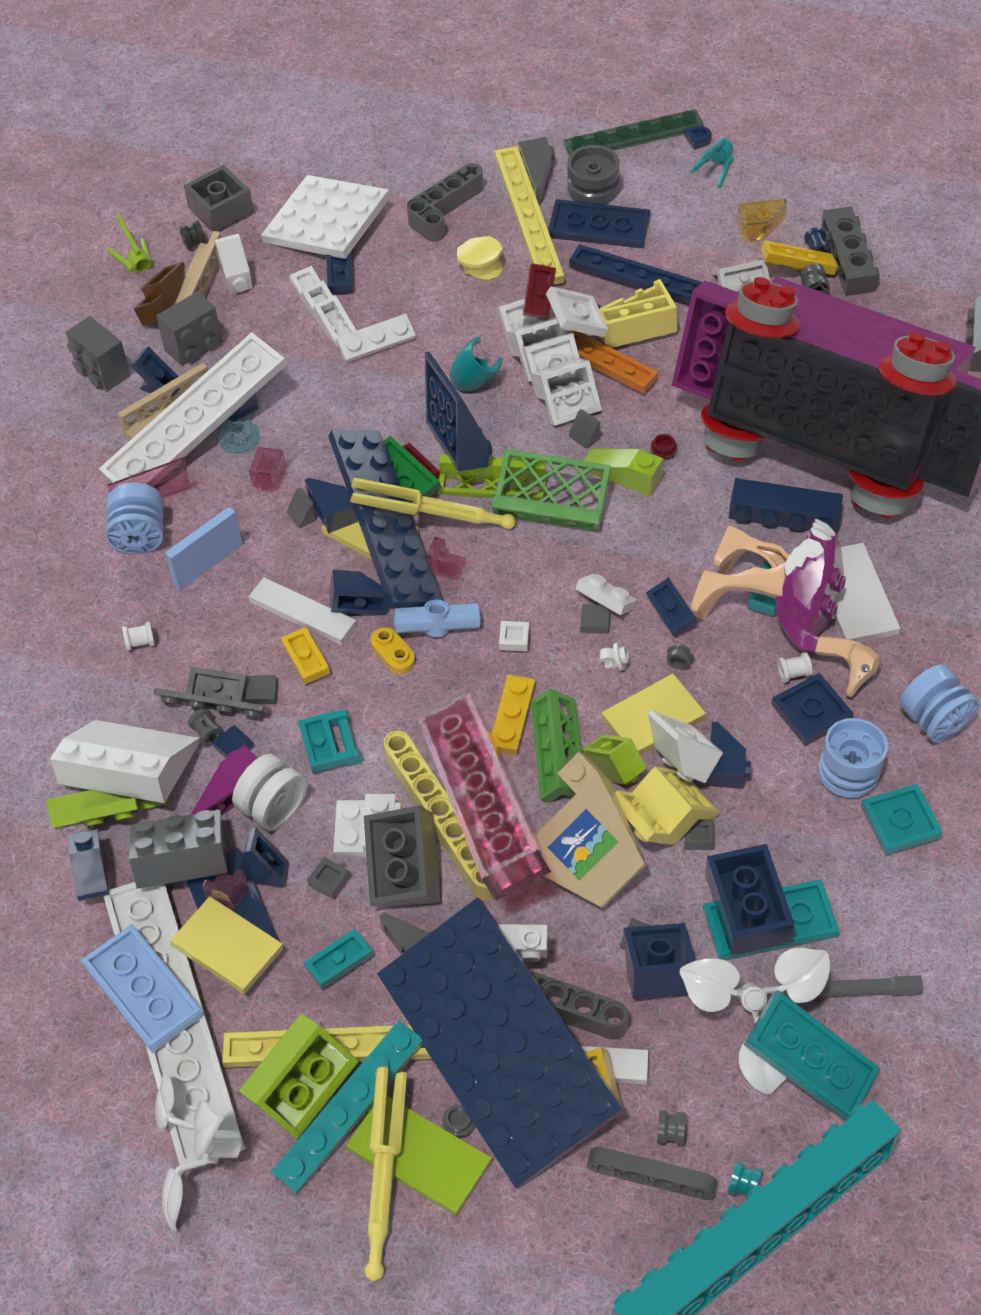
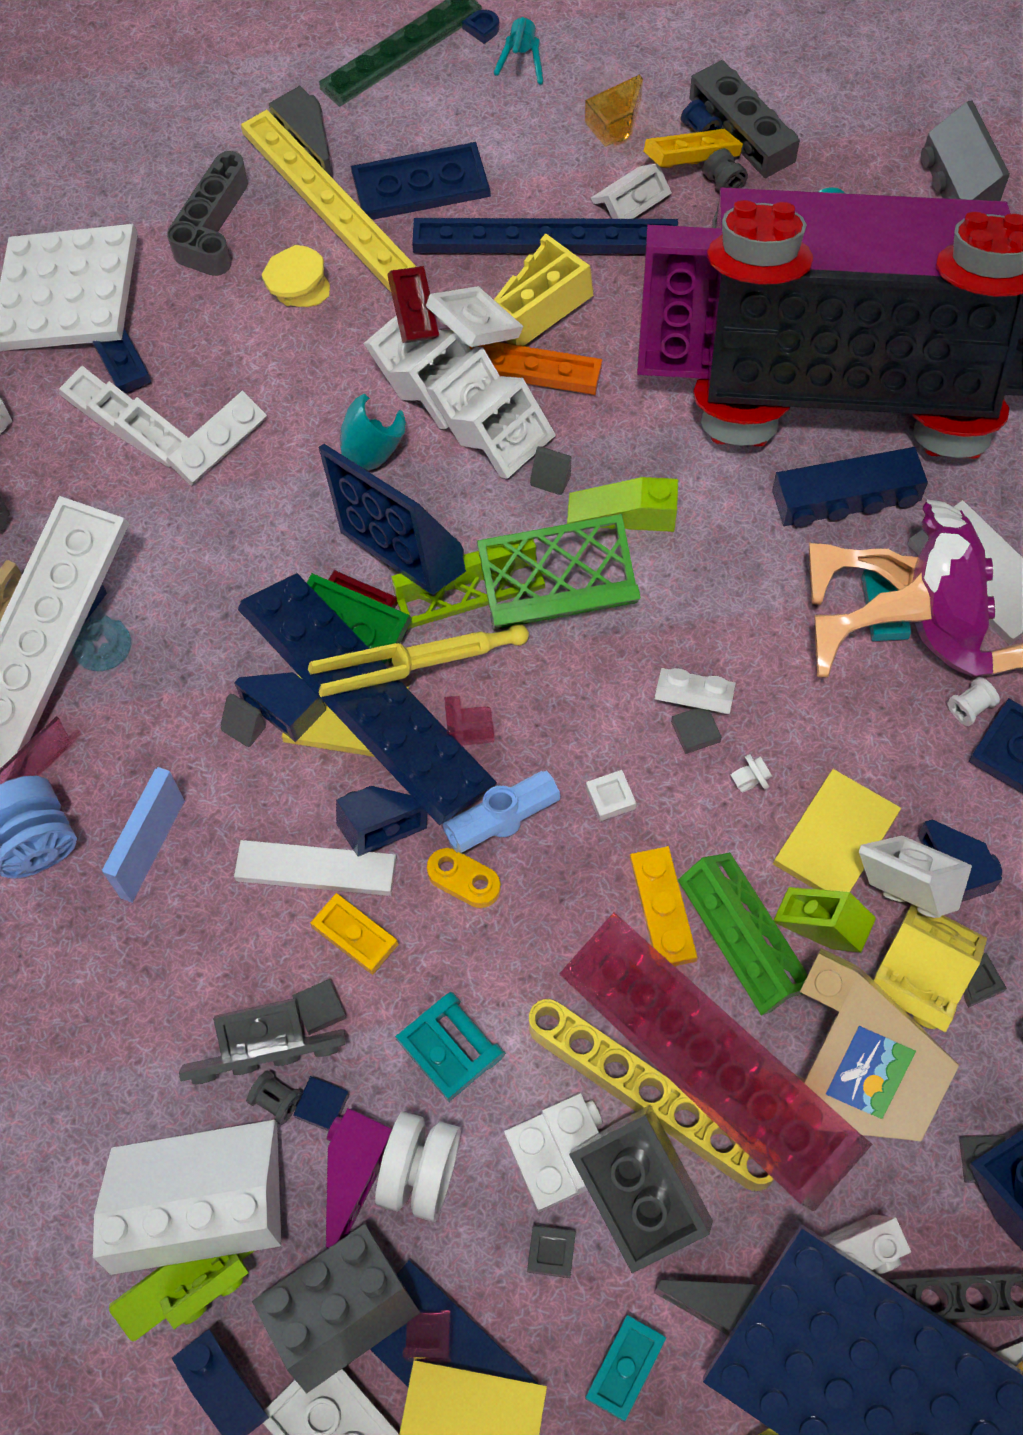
camera: 25 degrees left, 10 degrees up
white bush [122,621,155,651] -> none
dark blue slope [238,827,289,888] -> none
clear pink brick [249,447,286,491] -> none
dark grey wheel [567,145,620,204] -> none
dark blue plate [645,577,698,637] -> none
dark red plate [650,434,677,459] -> none
dark grey plate [667,644,694,670] -> none

